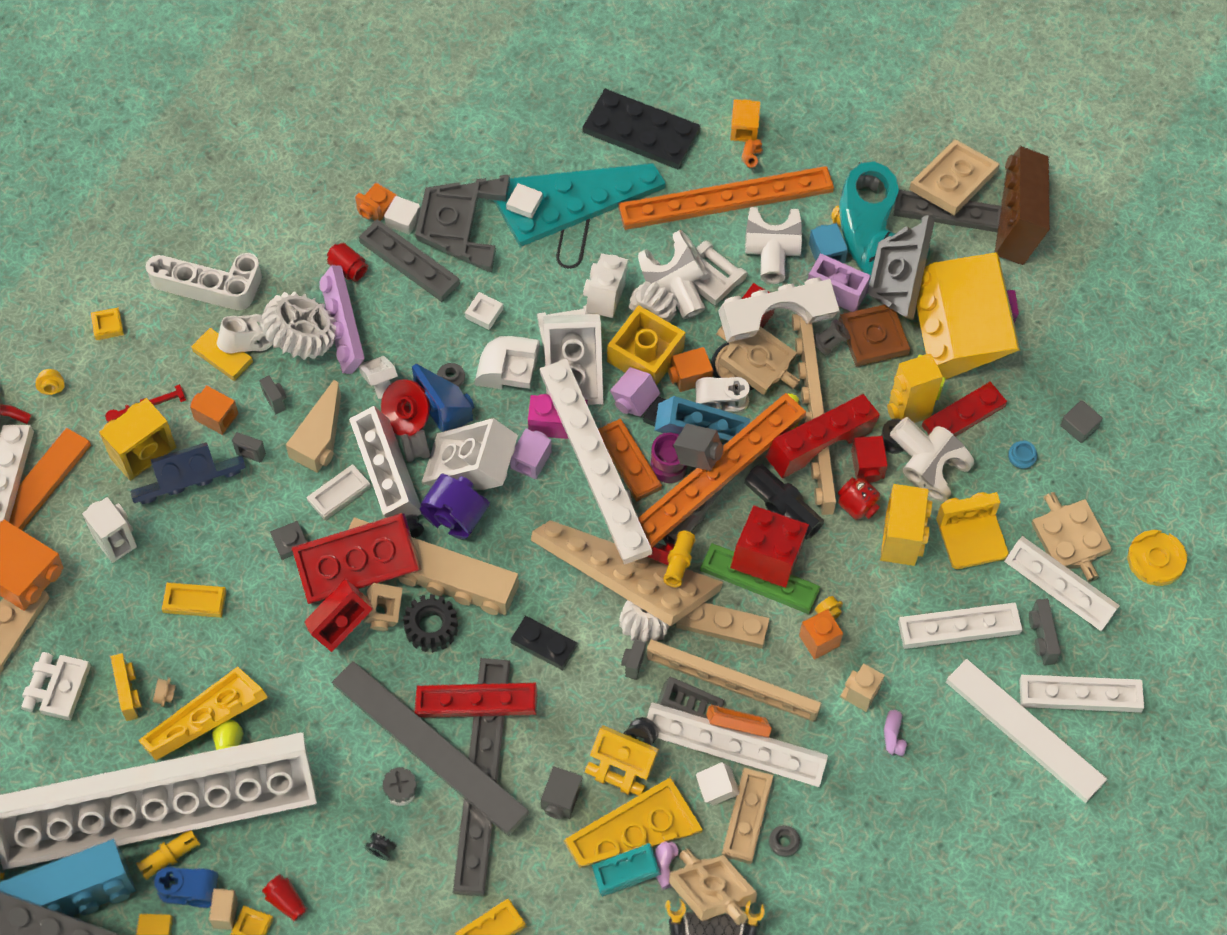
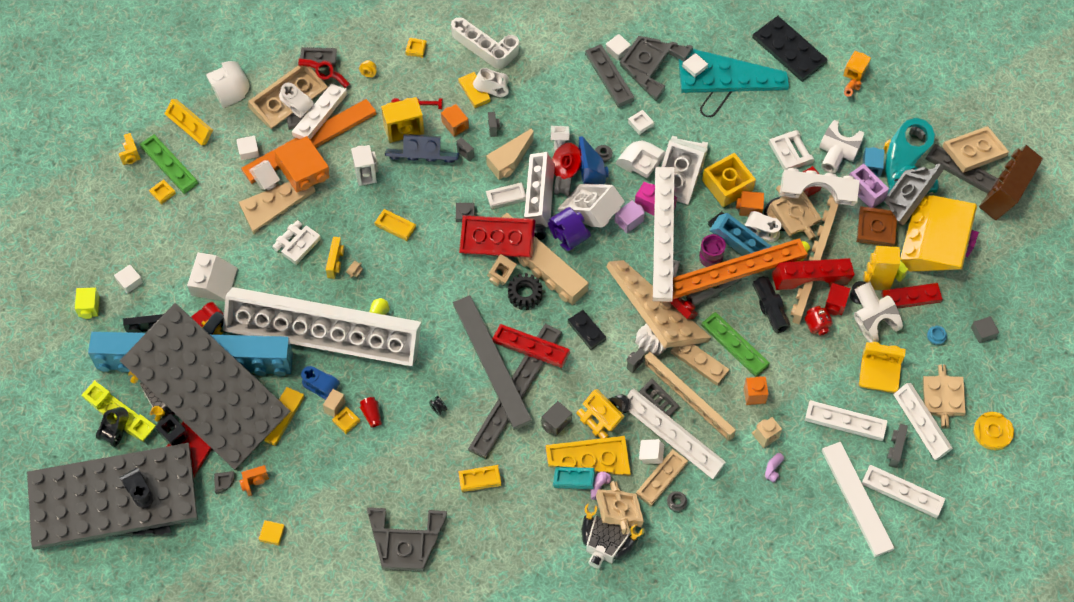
camera: 25 degrees right, 0 degrees up
yellow pin [136,830,201,880] -> none
yellow wing [138,667,268,761] -> none
white gear [261,292,336,360] -> none
red brick [304,578,373,652] -> none
lavender plate [320,265,365,374] -> none
red brick [327,243,368,282] -> none
orange bracket [355,183,398,221] -> none
dark grey piece [382,767,417,806] -> none
white brick [583,253,628,318] -> none
orange tile [598,418,662,502] -> none
lavender brick [610,367,660,417] -> none
orange tile [618,166,834,230] -> none
white gear [629,281,678,322] -> none
white connector [638,230,707,319] -> none
yellow pin [663,531,696,587] -> none
dark grey brick [674,423,723,471] -> none
orange tile [706,705,772,738] -> none
red brick [730,505,809,588] -> none
dark grey bush [814,319,850,356] -> none
yellow plate [815,596,843,620] -> none
yellow brick [880,484,932,566] -> none

